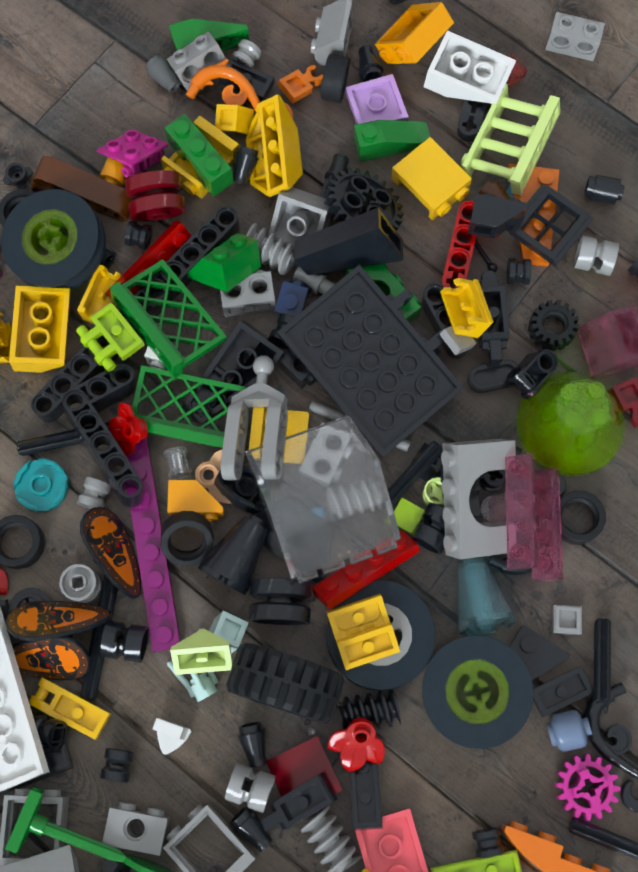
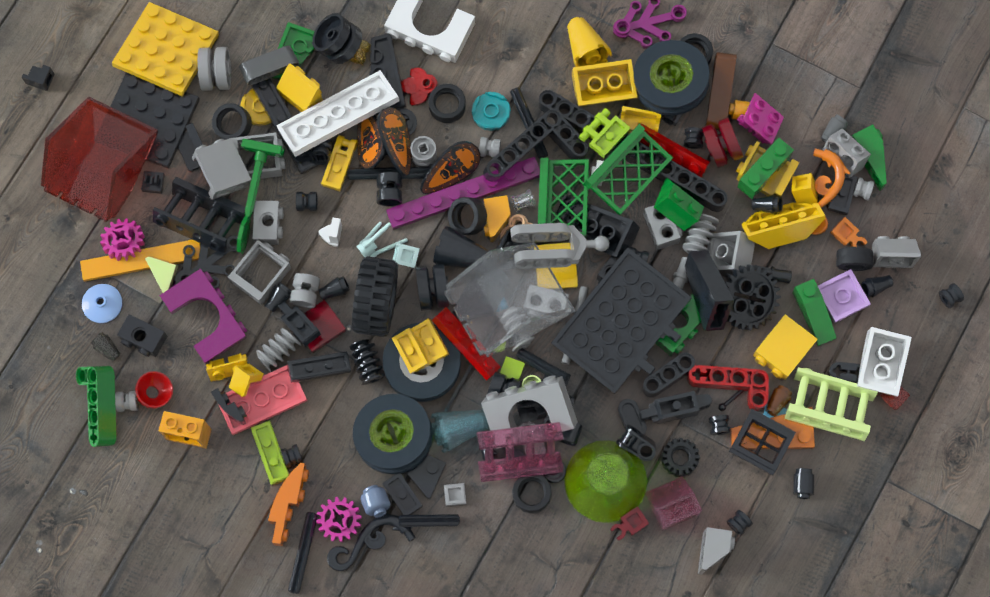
camera: 80 degrees right, 0 degrees up
black plate [3,163,33,189] -> none
red plate [108,403,148,457] -> none
yellowish green slope [170,628,233,675] -> none
dark blue bracket [274,279,310,317] -> none
red plate [327,718,385,772] -> none
light orange window [375,2,454,64] -> none
yellow hinge [440,278,493,338] -> none
light grey tile [440,326,476,355] -> none
black slope [468,193,529,238] -> none
light grey brick [546,12,605,61] -> none
light grey wheel [573,235,619,276] -> none

